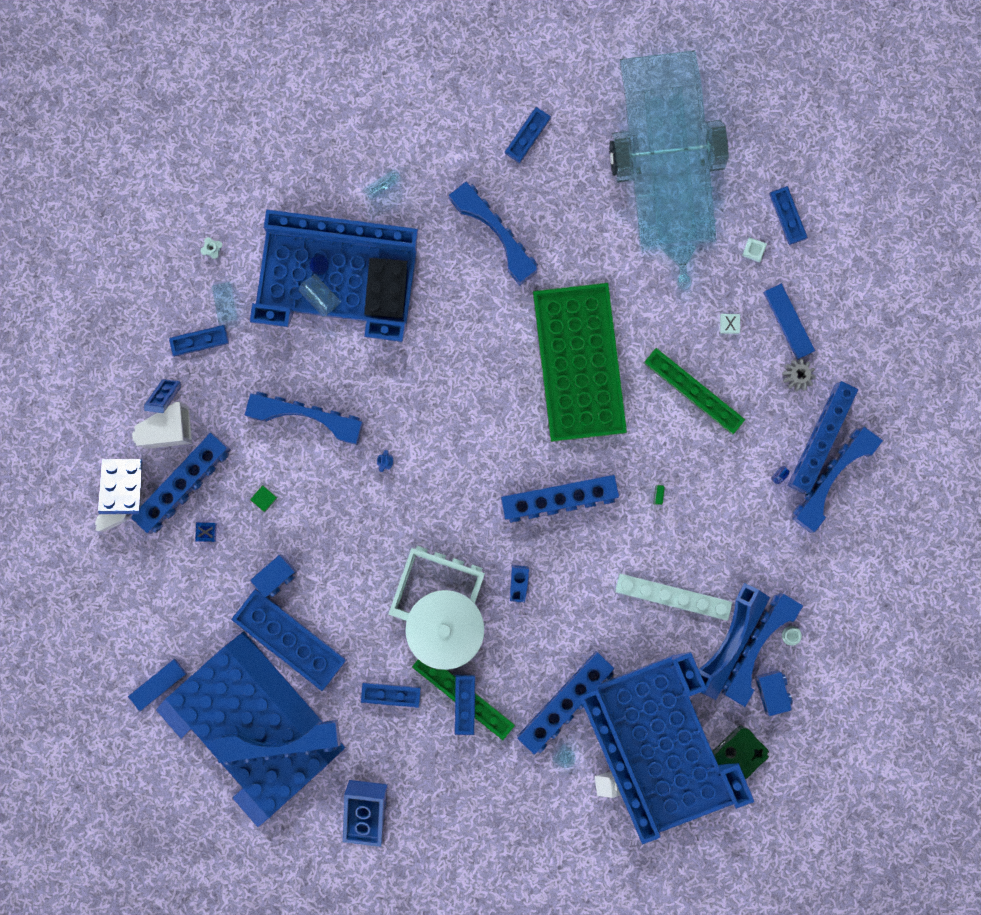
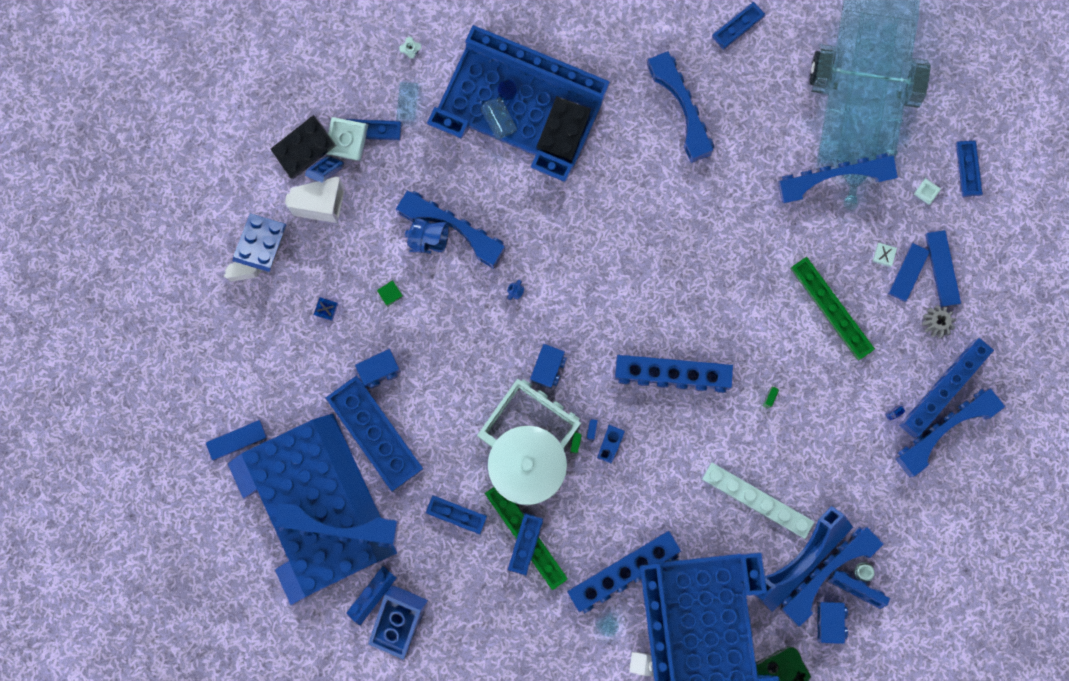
camera: 20 degrees right, 5 degrees down
blue brick [130,432,231,534] -> none
clear light blue slope [363,169,401,200] -> none
green plate [533,283,627,442] -> none
none -> black plate [270,115,337,179]
none -> light aqua tile [327,117,368,161]
none -> blue plate [346,566,397,625]
none -> blue hat [405,218,449,254]
none -> blue brick [530,343,567,389]
none -> green tile [570,433,582,454]
none -> blue tile [586,419,598,441]
none -> blue arch [778,153,898,203]
none -> blue plate [827,570,890,609]
none -> blue tile [888,243,930,302]

